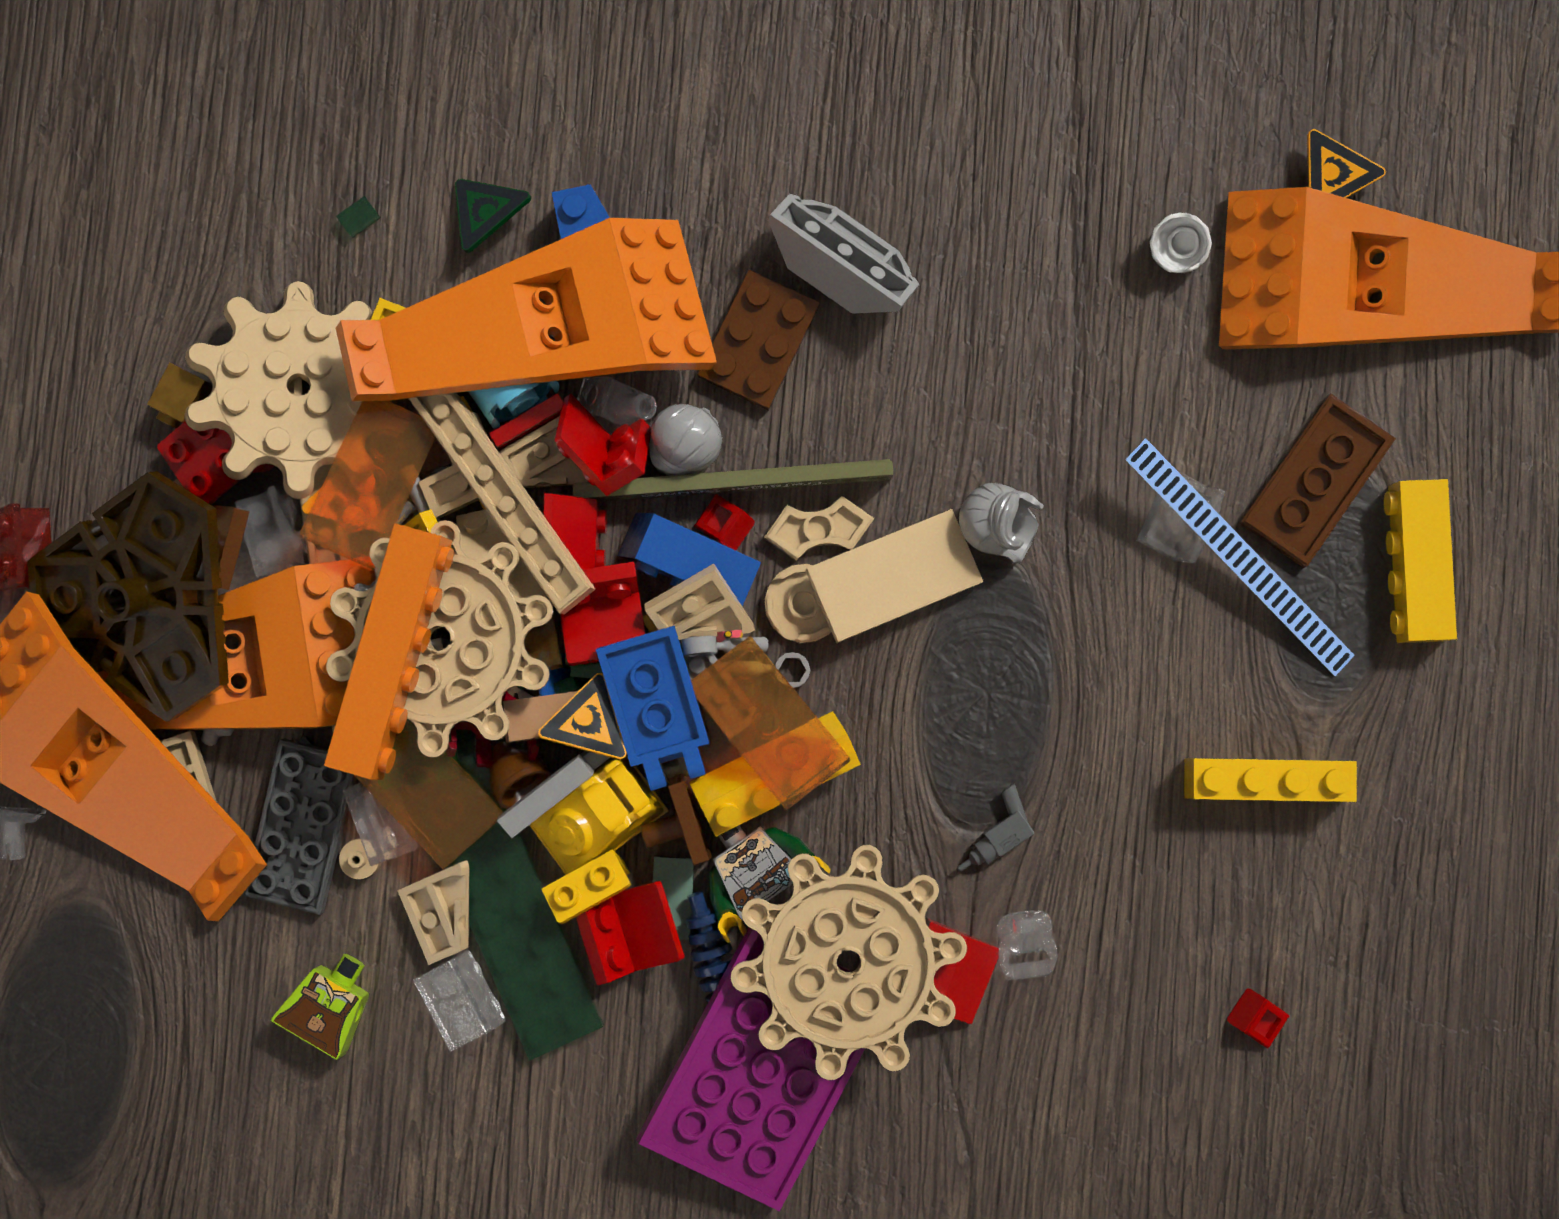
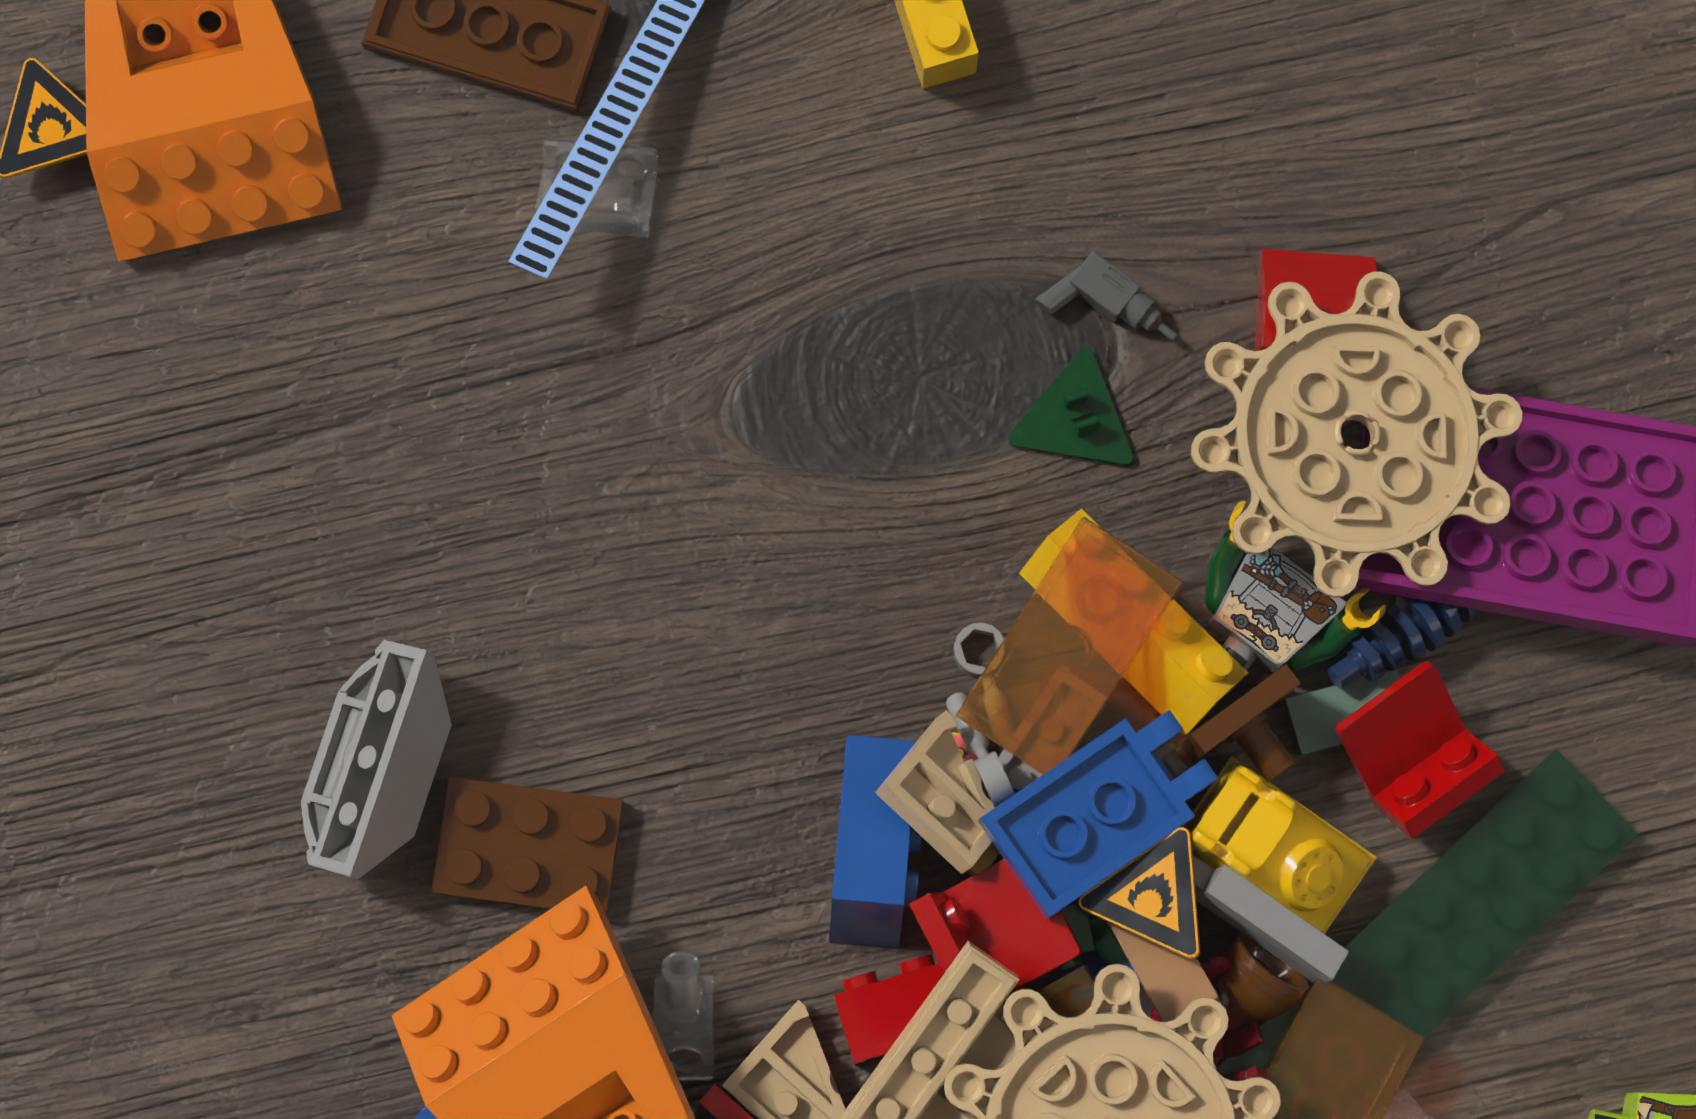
camera: 110 degrees left, 5 degrees down
tan wing [397,860,469,965] -> none
clear bracket [413,950,505,1052] -> none
yellow bracket [541,849,631,924] -> none
red bracket [555,394,651,496] -> none
olive tile [573,459,893,502] -> none
light grey hair [649,404,722,476] -> none
red slope [694,494,755,550] -> none
tan tile [764,496,874,561] -> none
tan tile [765,564,831,643] -> none
tan tile [805,509,983,643] -> none
light grey hair [959,483,1044,564] -> none
clear piece [997,910,1058,980] -> none
white hair [1150,213,1212,273] -> none
none -> dark green piece [1008,348,1133,466]

